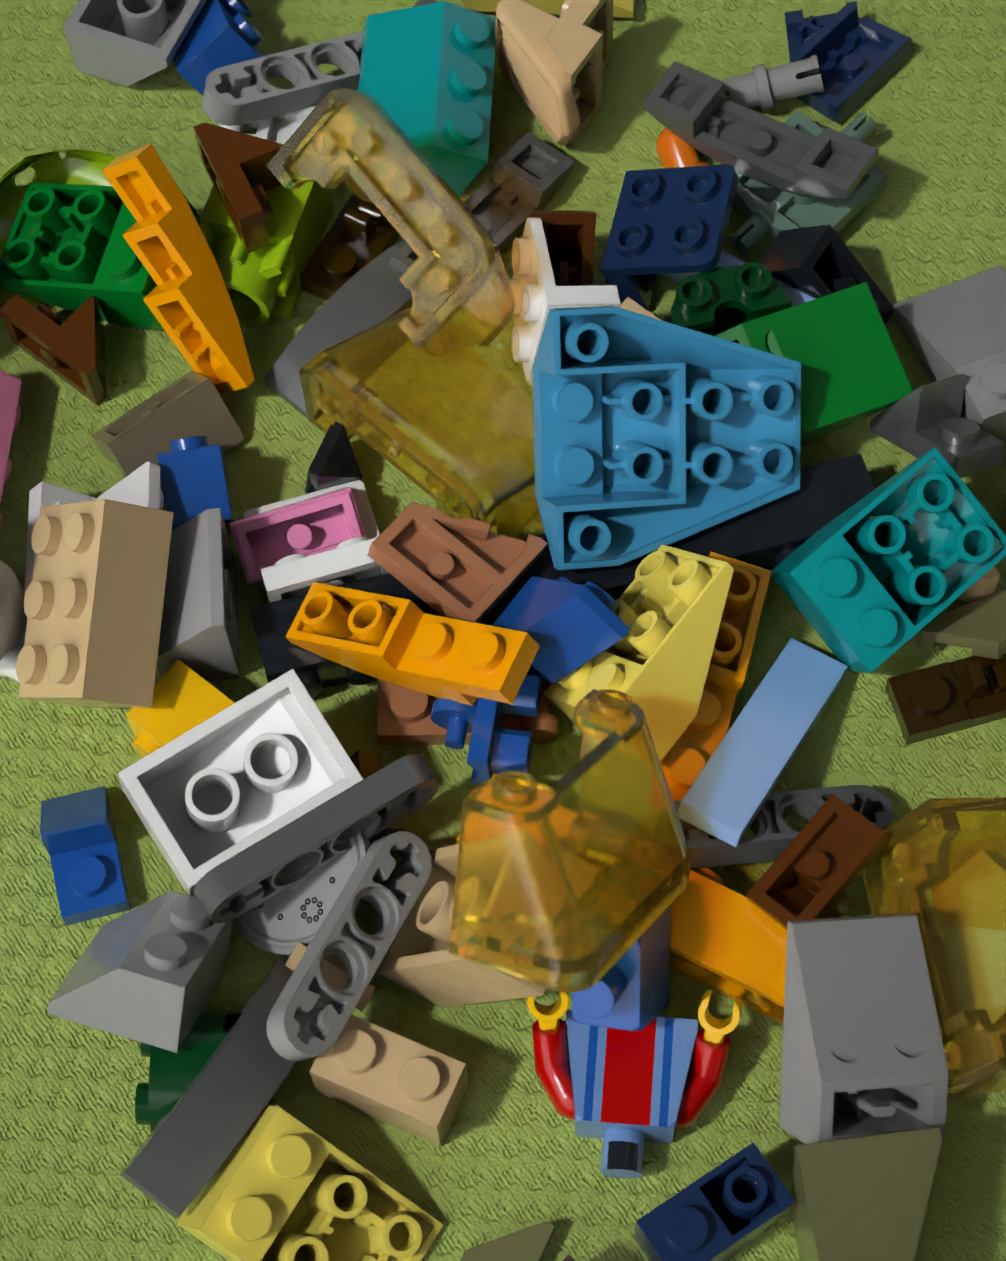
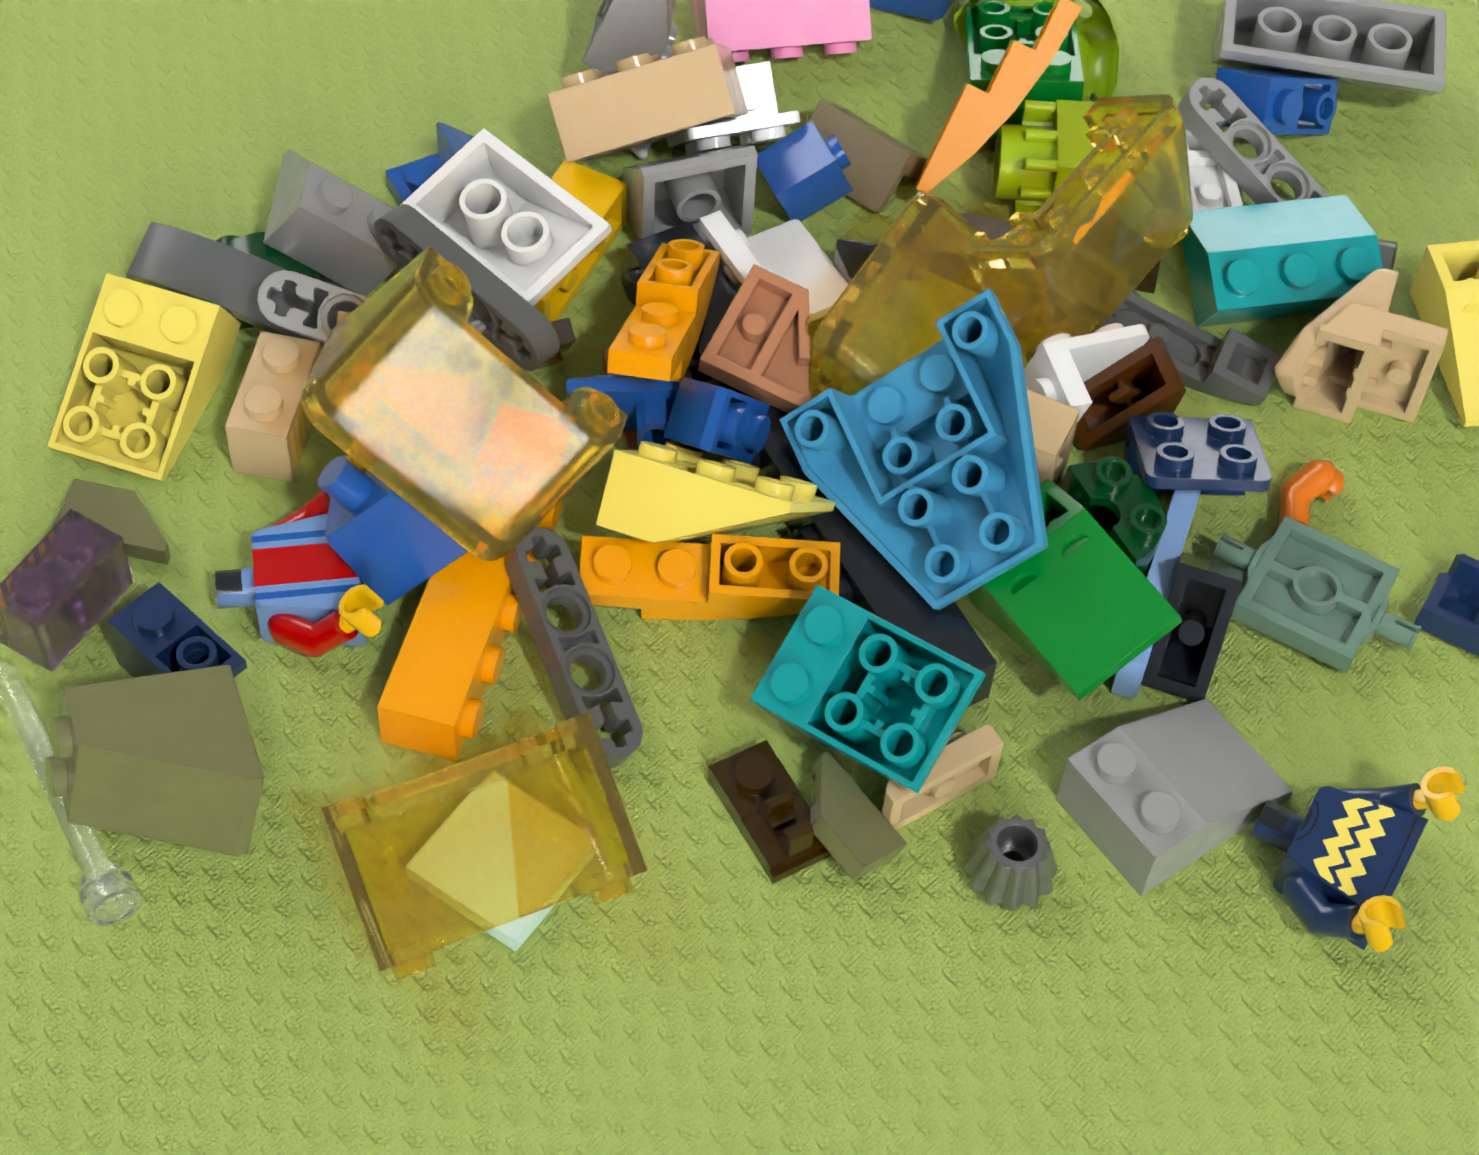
camera: 70 degrees right, 10 degrees down
reddish brown slope [0,294,106,406] -> none
reddish brown slope [194,122,290,254] -> none
bright pink slope [228,487,365,584] -> none
dark grey slope [643,61,878,199] -> none
light blue tile [676,638,848,848] -> none
light grey pin [720,55,824,111] -> none
reddish brown slope [746,794,888,930] -> none
light grey slope [779,913,948,1144] -> none
flat silver slope [870,374,1005,478] -> none

